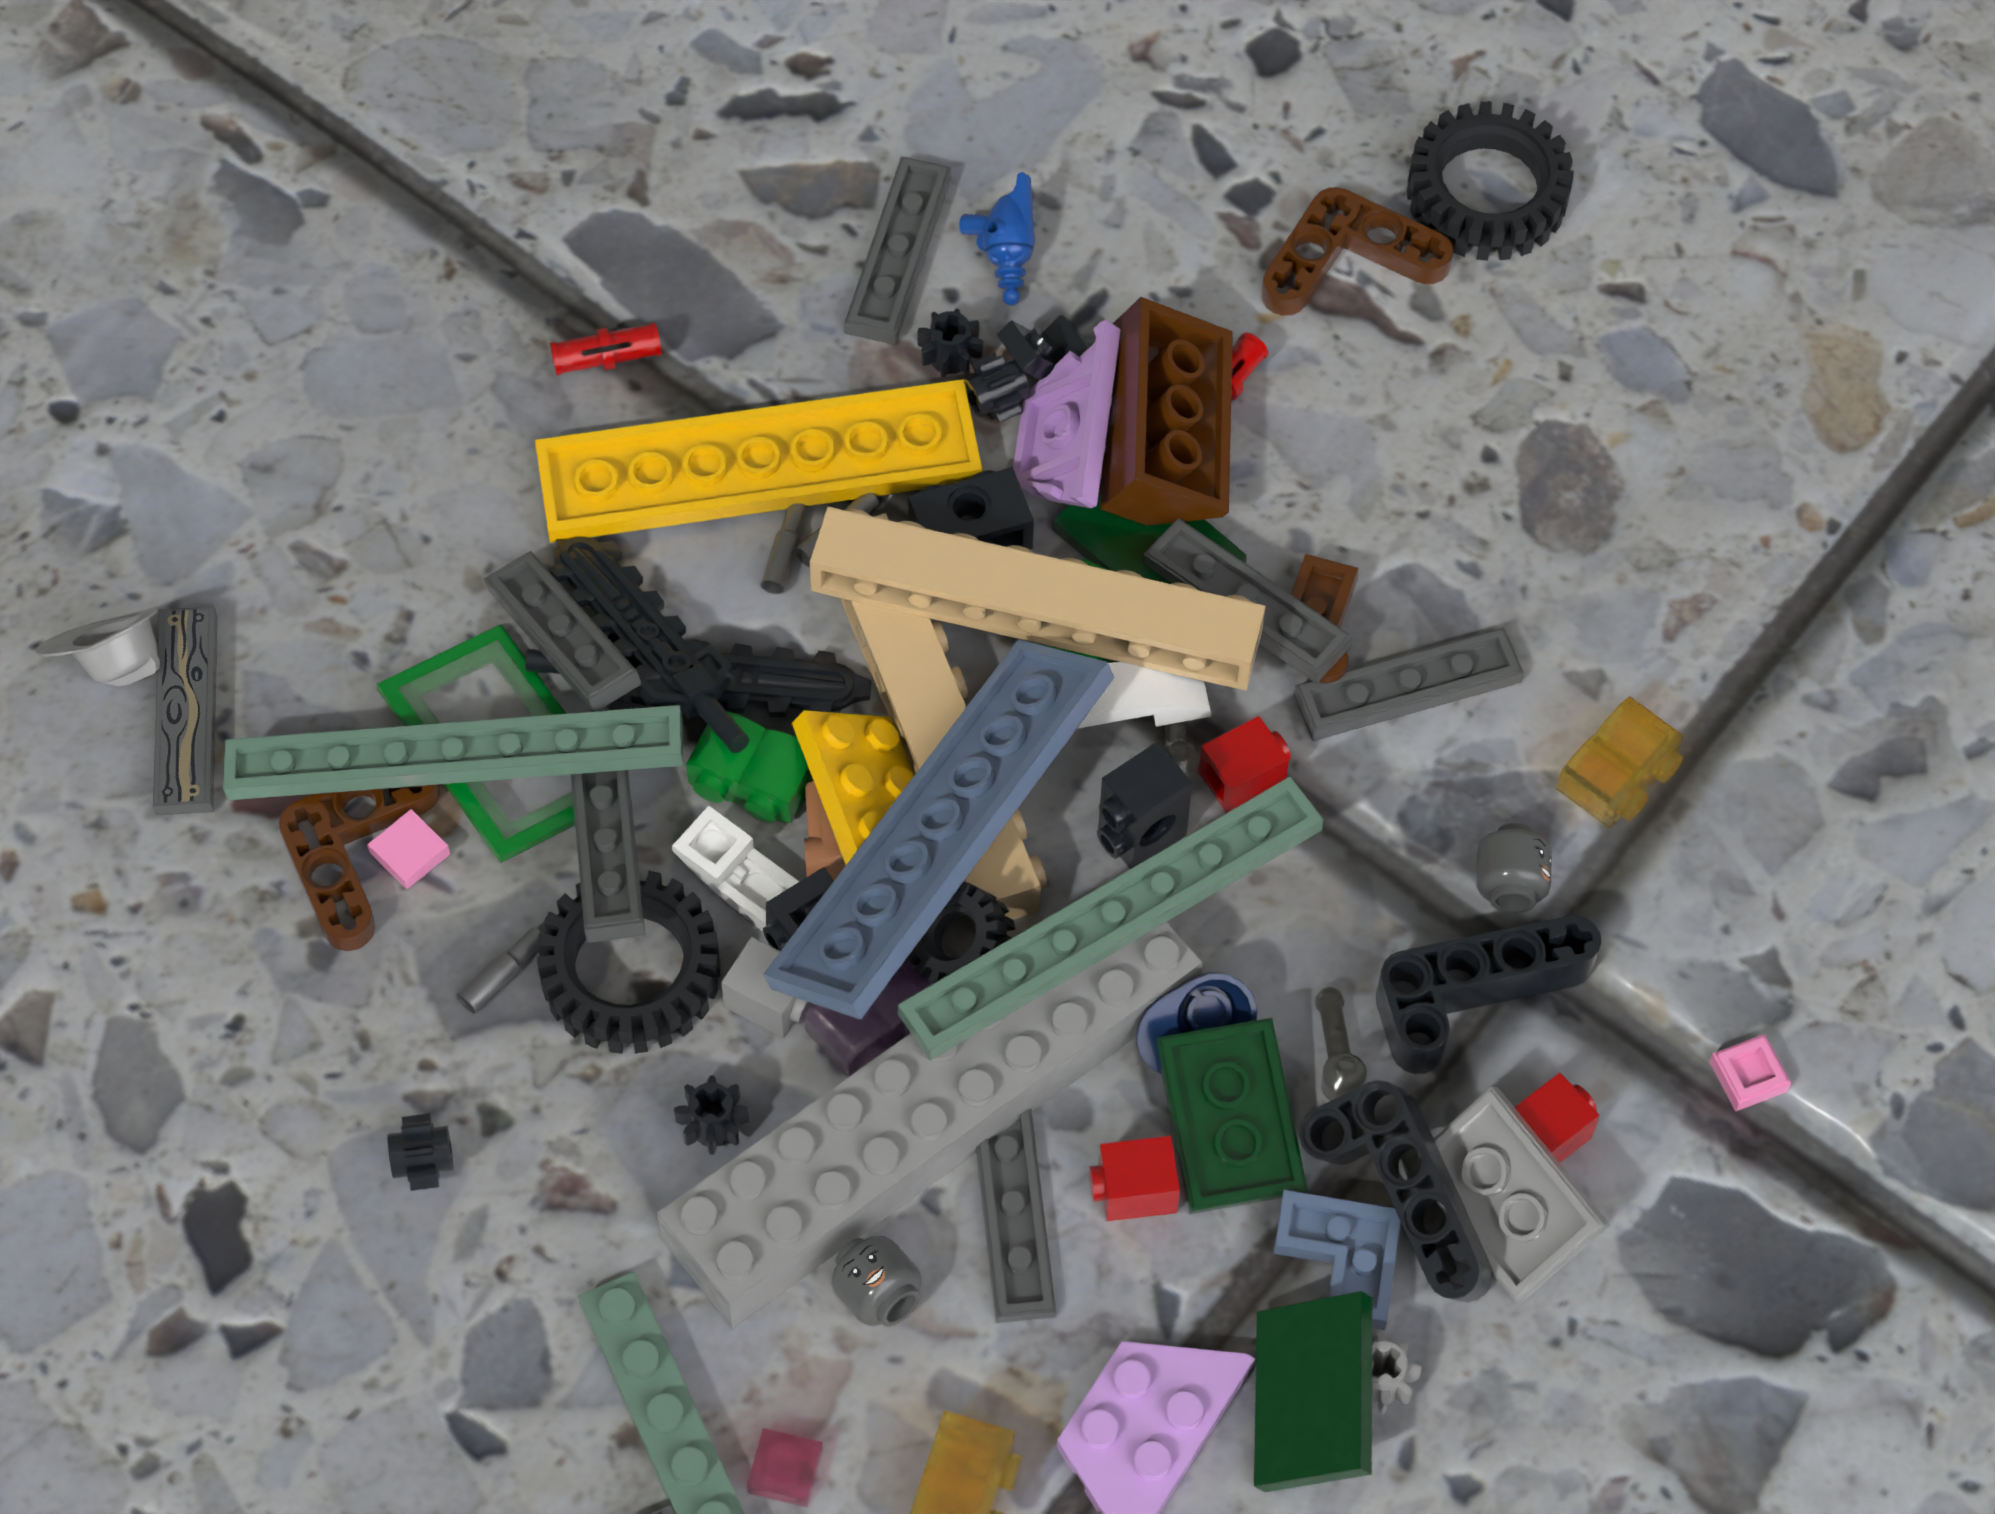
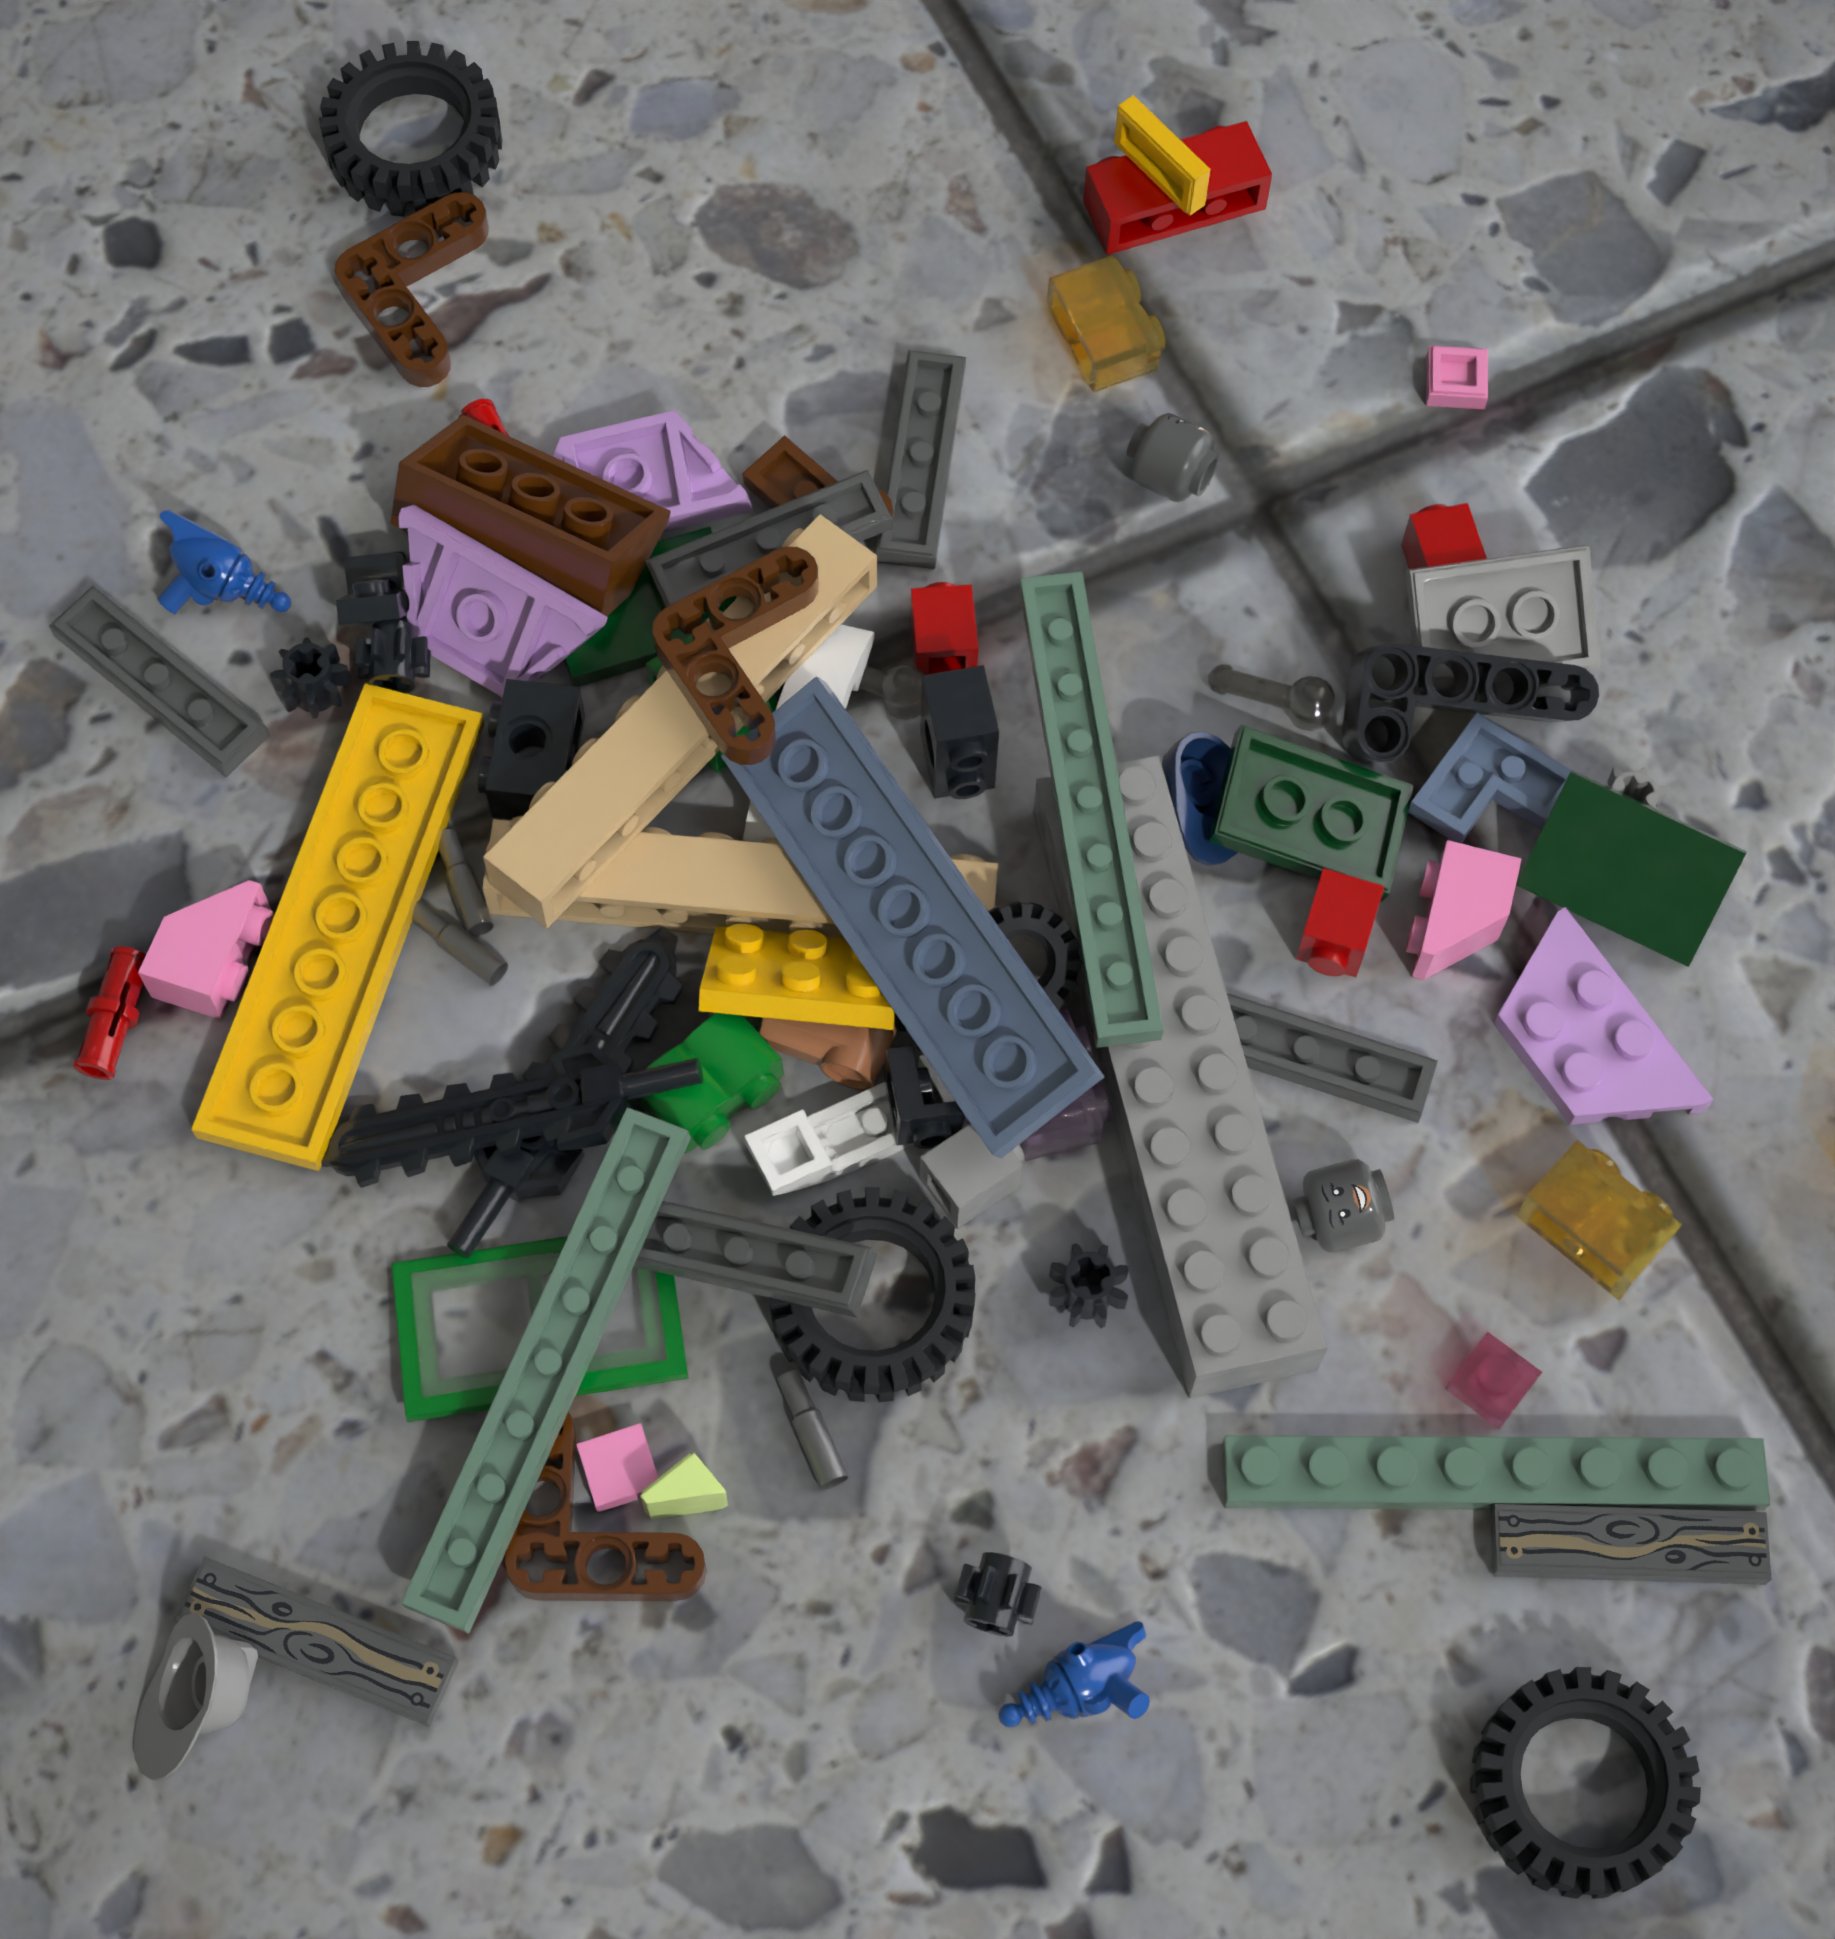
camera: 65 degrees left, 5 degrees up
dark grey tile [484,551,642,712] -> none
black beam [1376,915,1602,1074] -> none
none -> bright pink slope [138,880,274,1020]
none -> lavender wing [553,410,752,532]
none -> yellowish green slope [640,1453,728,1520]
none -> reddish brown beam [652,547,819,765]
none -> blue piece [998,1621,1150,1728]
none -> red brick [1083,121,1272,255]
none -> yellow tile [1114,95,1211,215]
none -> bright pink slope [1406,840,1522,980]

